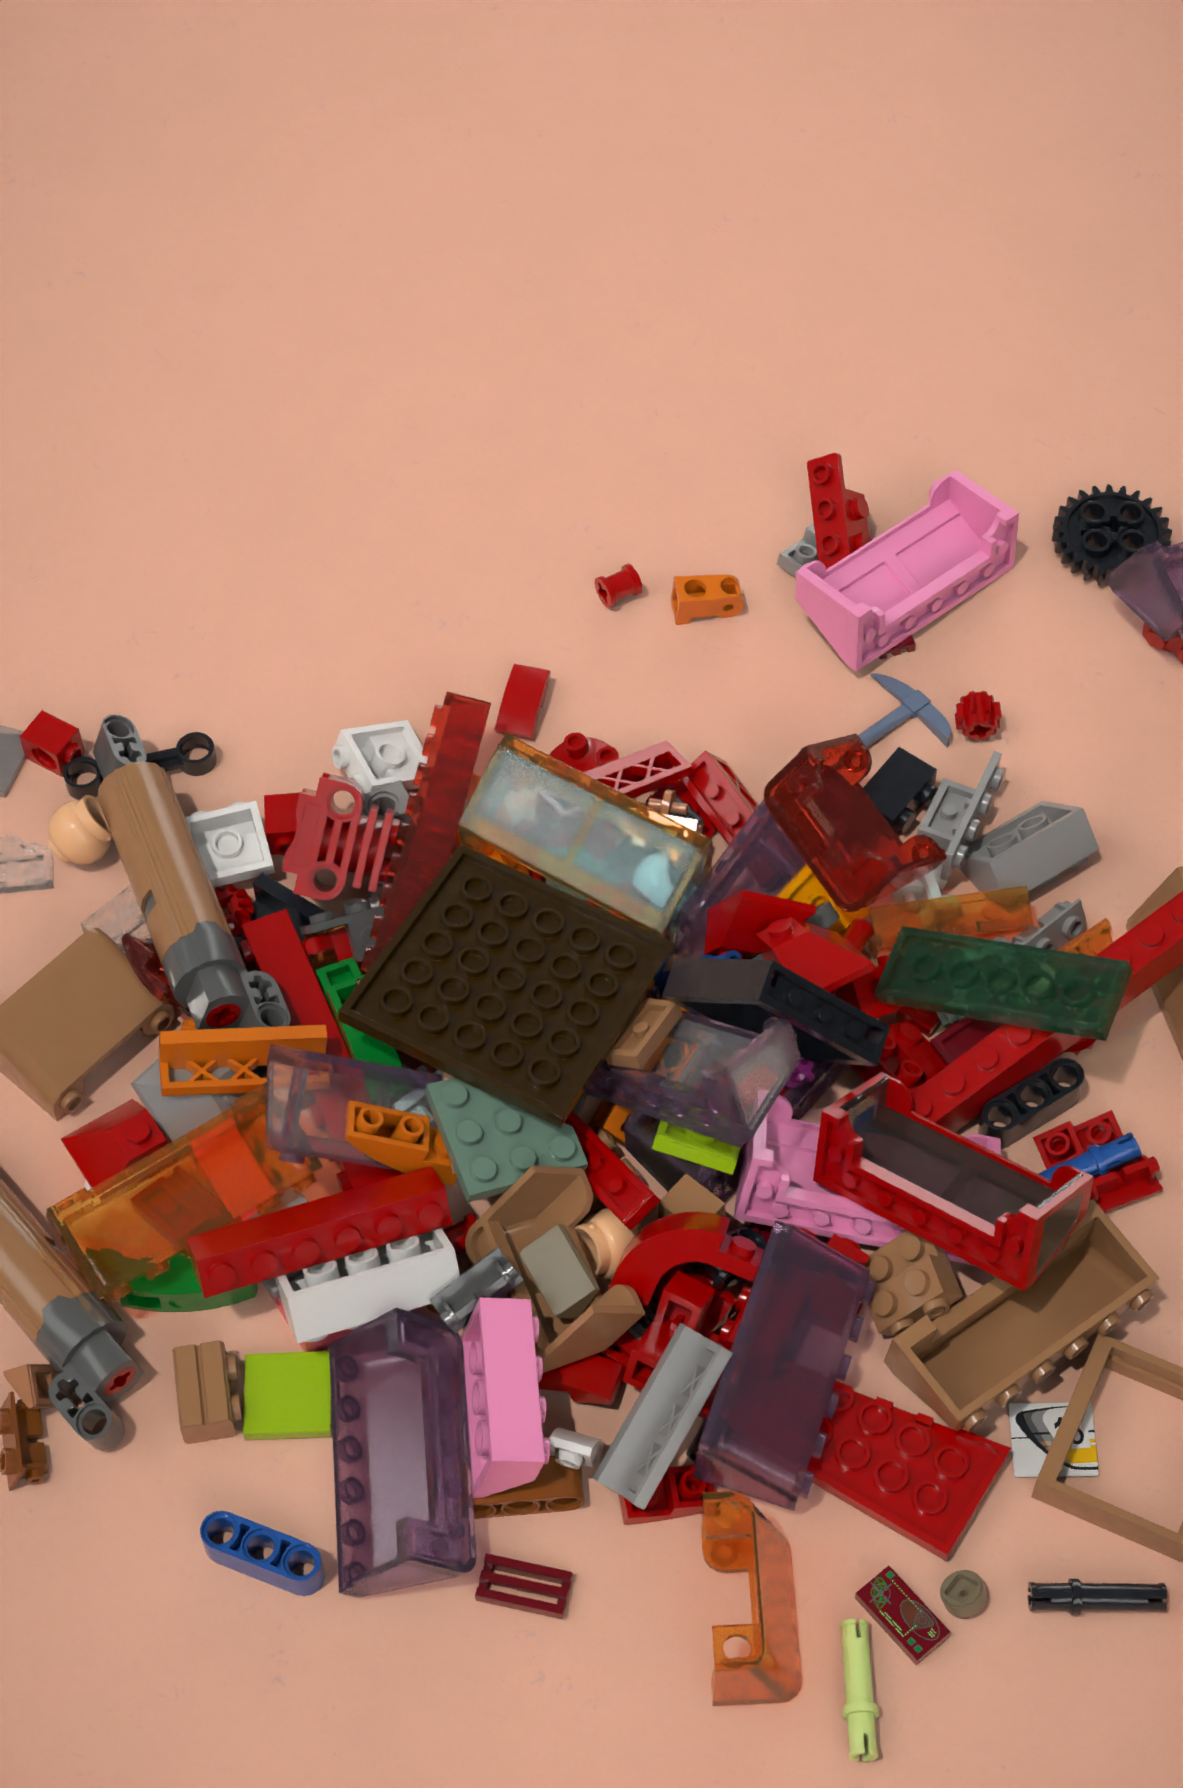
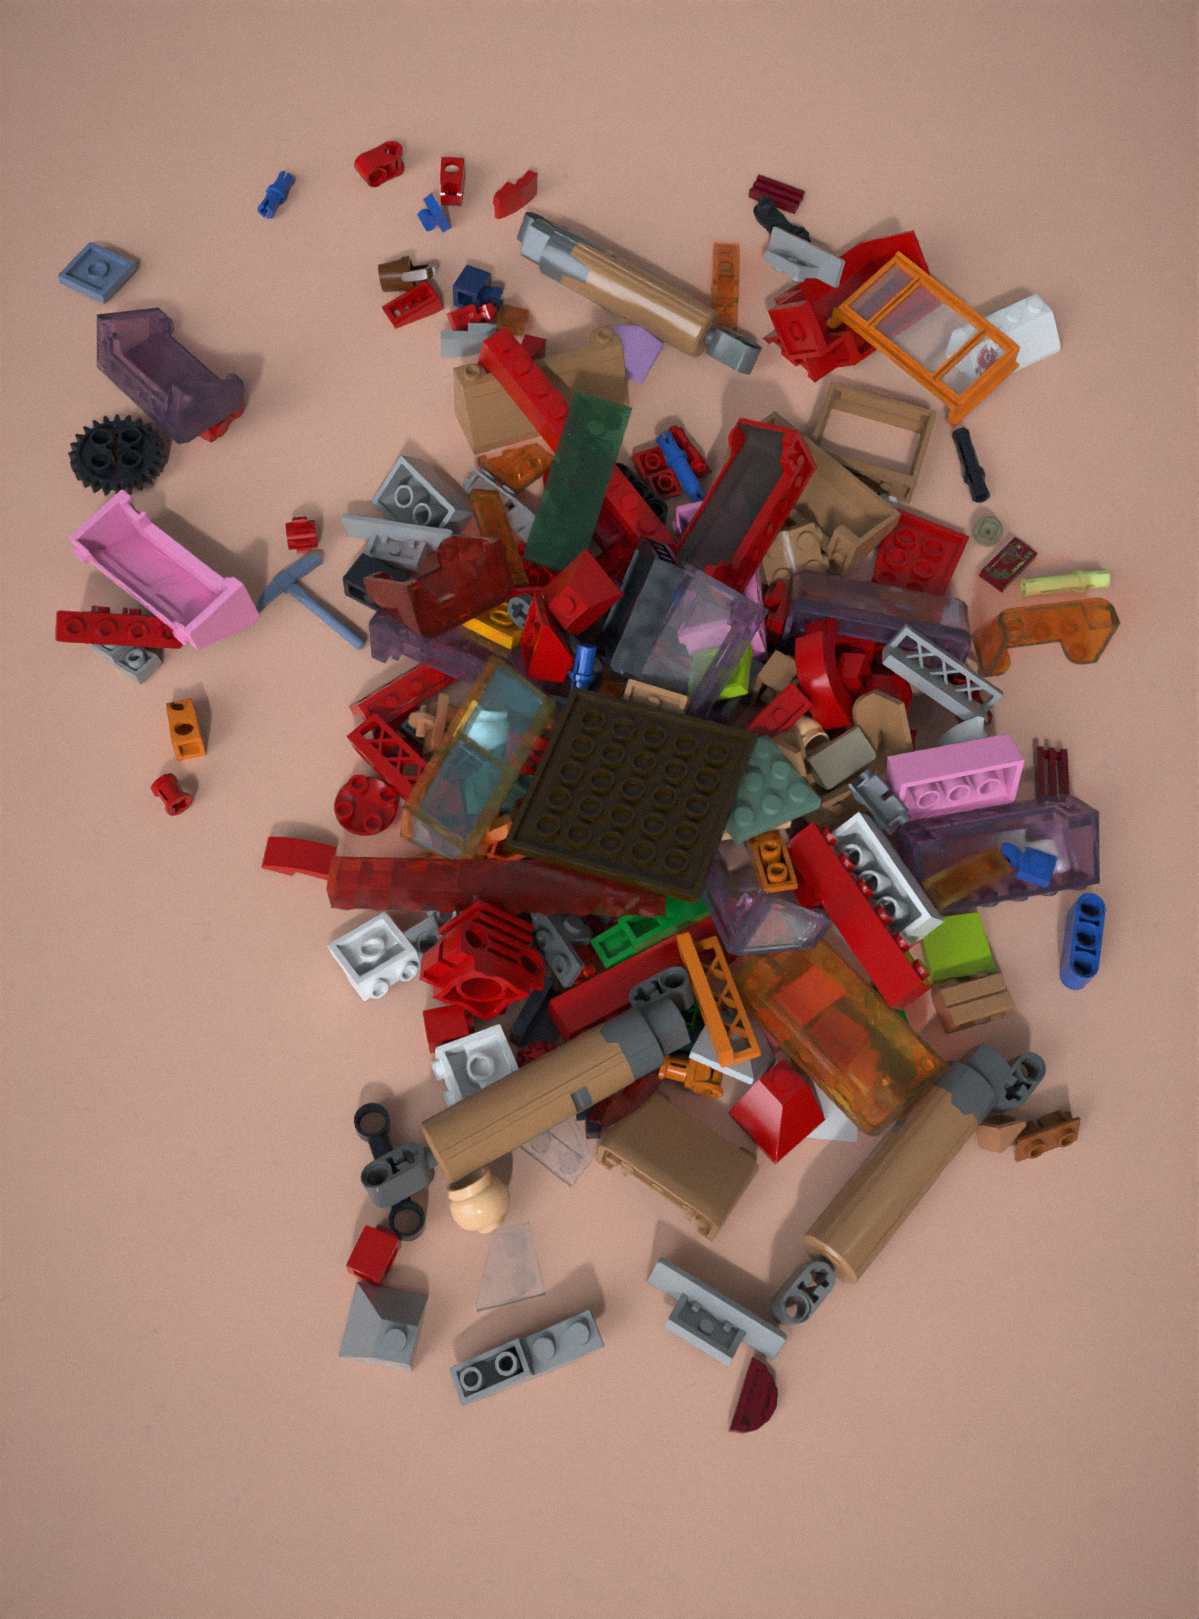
camera: 105 degrees left, 5 degrees up
none -> clear orange slope [920,844,1014,912]
none -> blue plate [996,842,1058,888]

